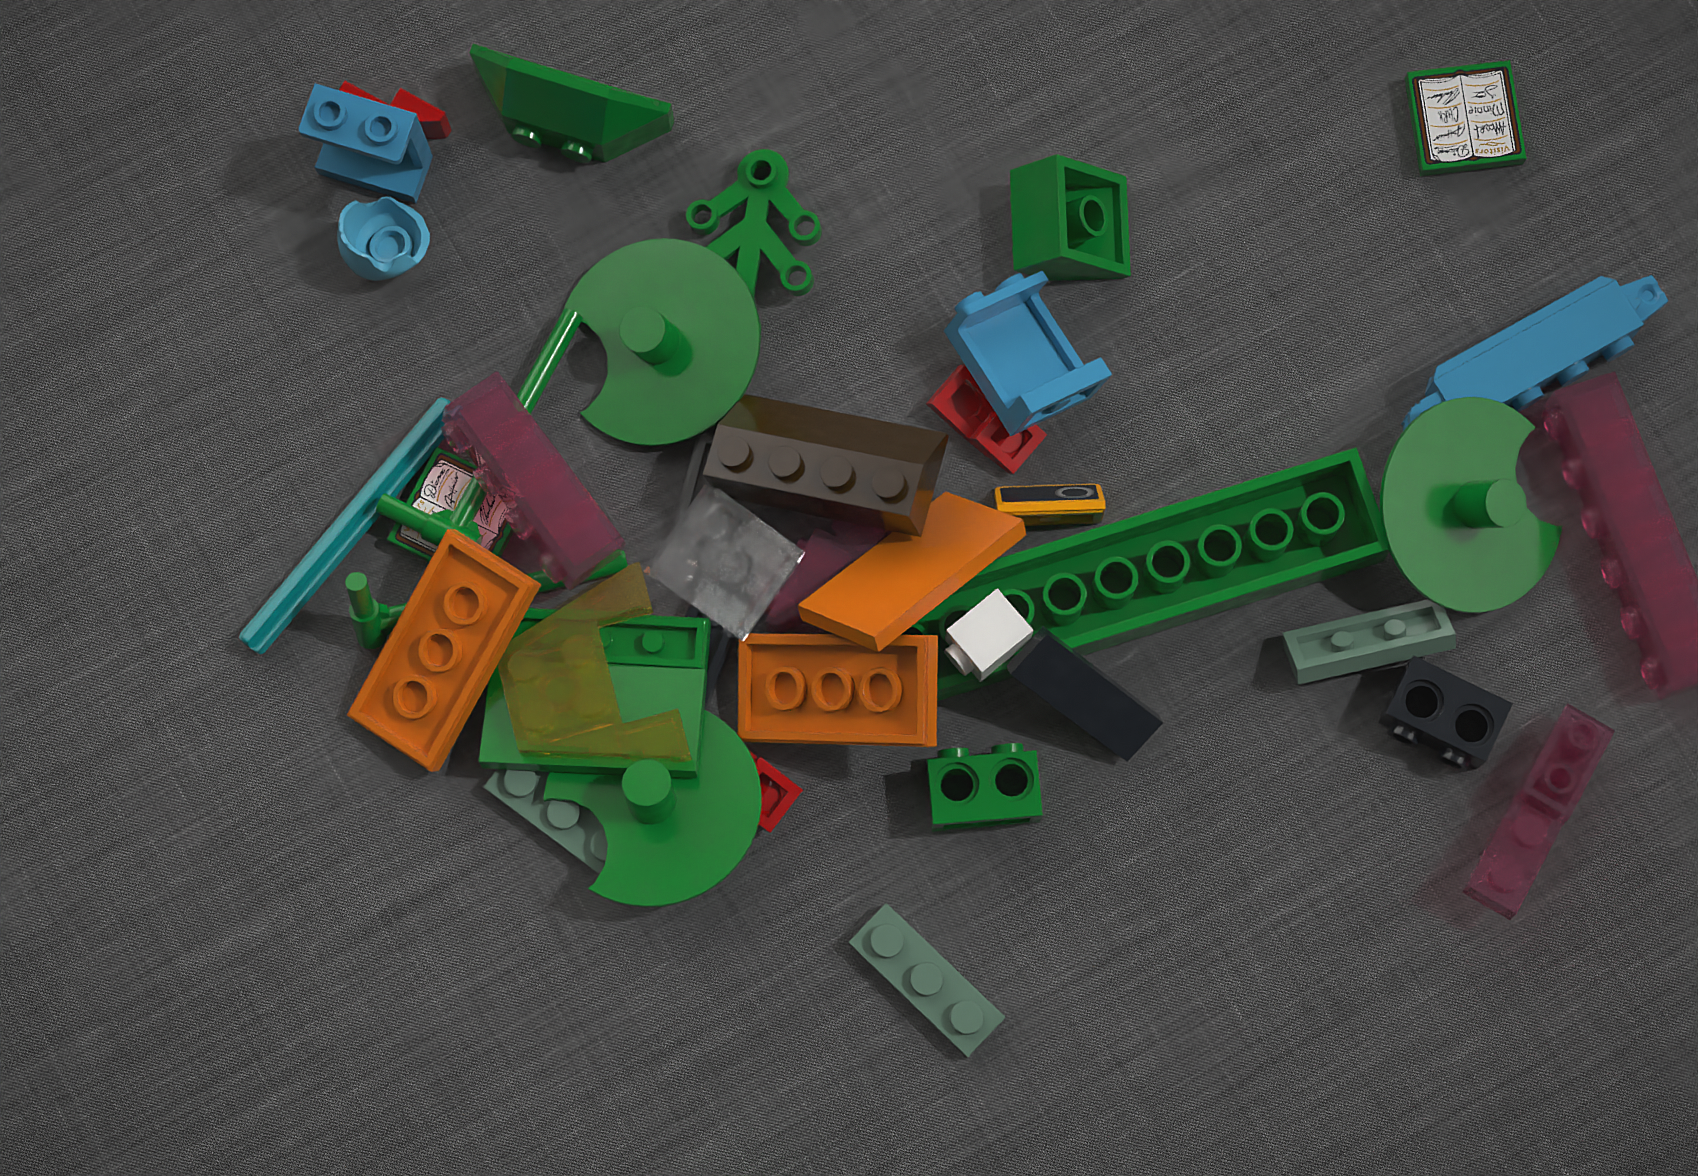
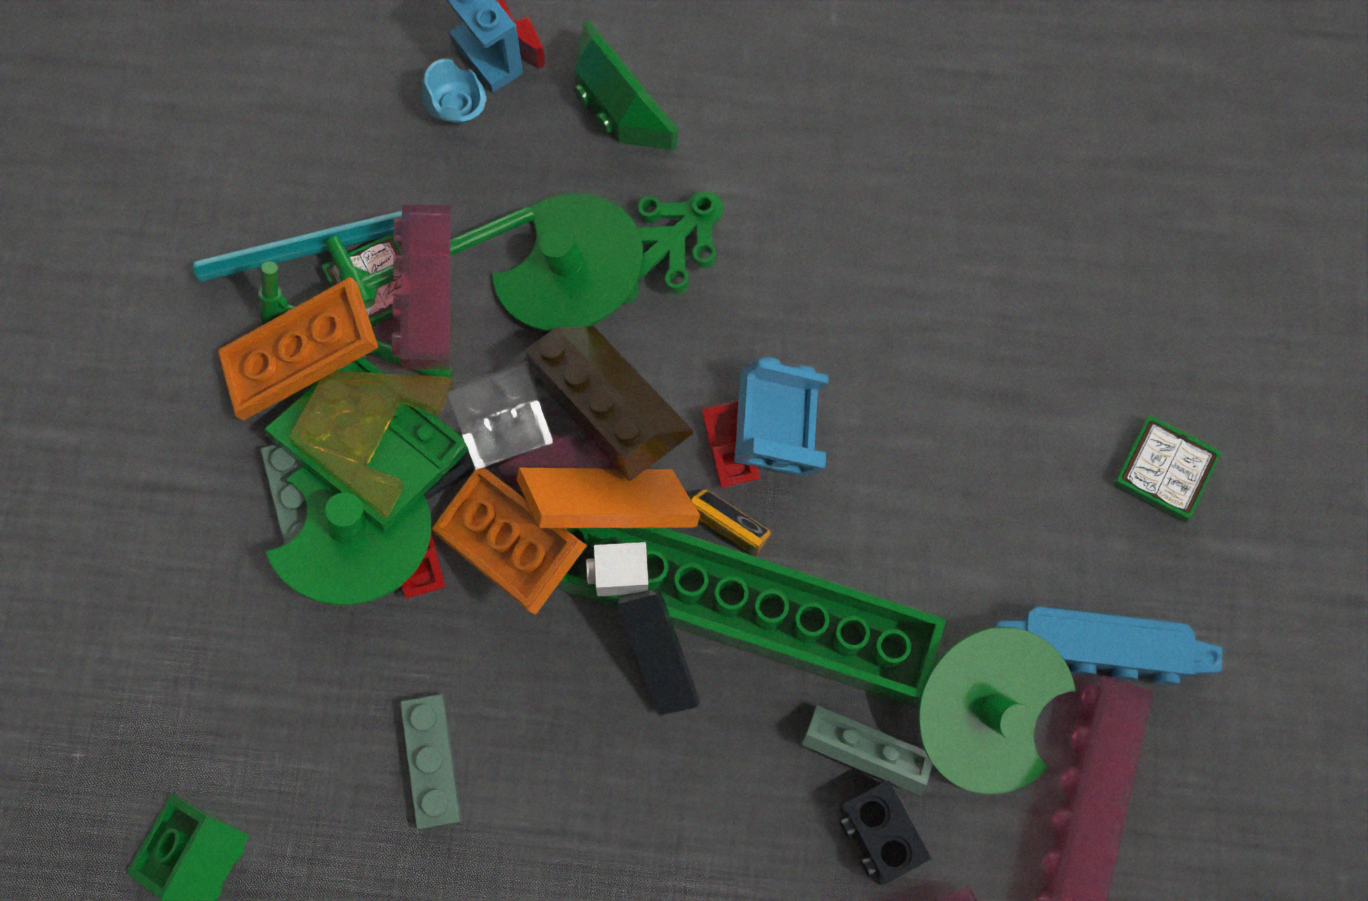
camera: 30 degrees right, 5 degrees down
green brick [926,743,1043,832] -> none
green slope [1010,154,1131,281] -> none

